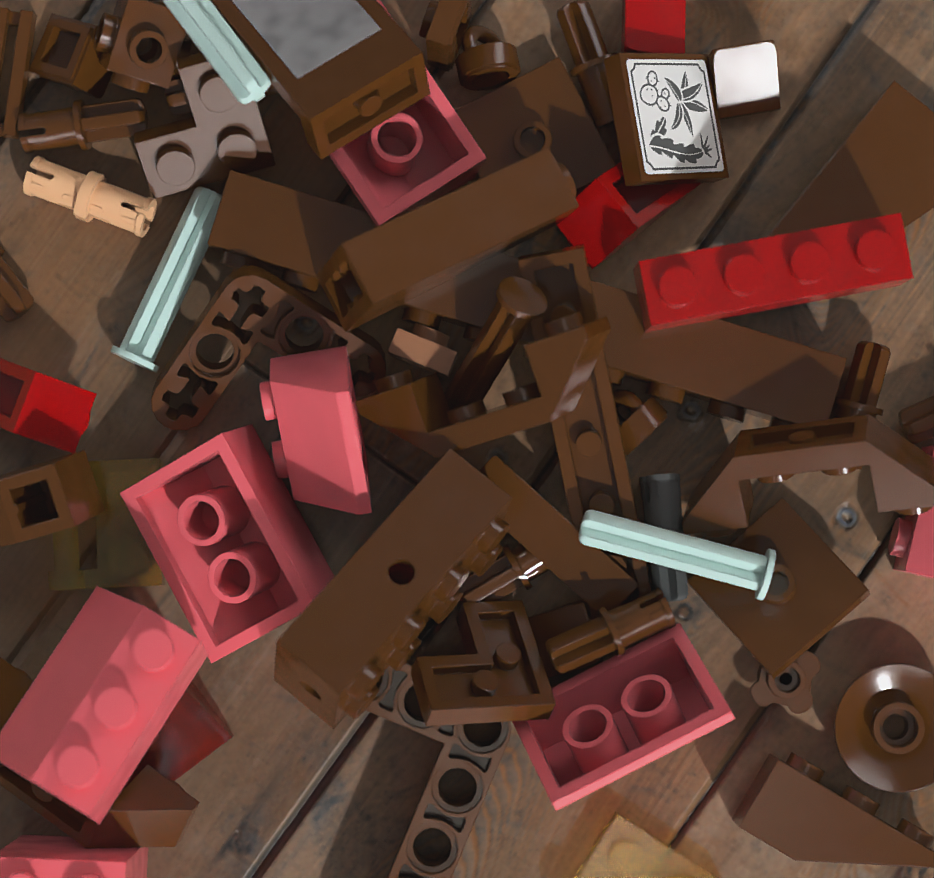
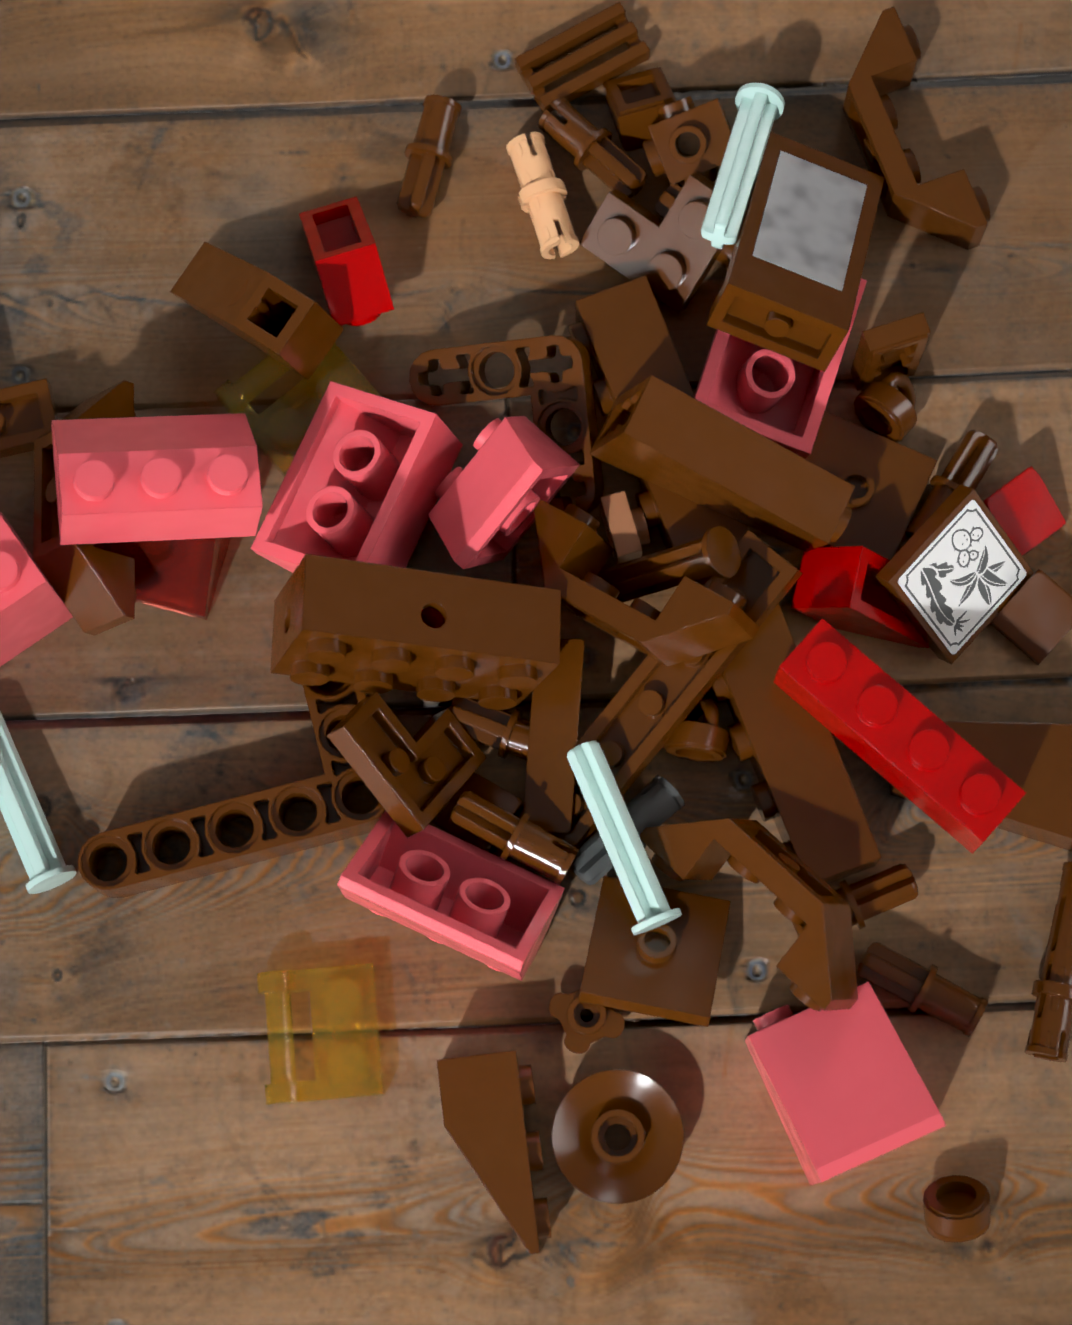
camera: 55 degrees right, 10 degrees down
light aqua axle [110,187,222,373] -> none

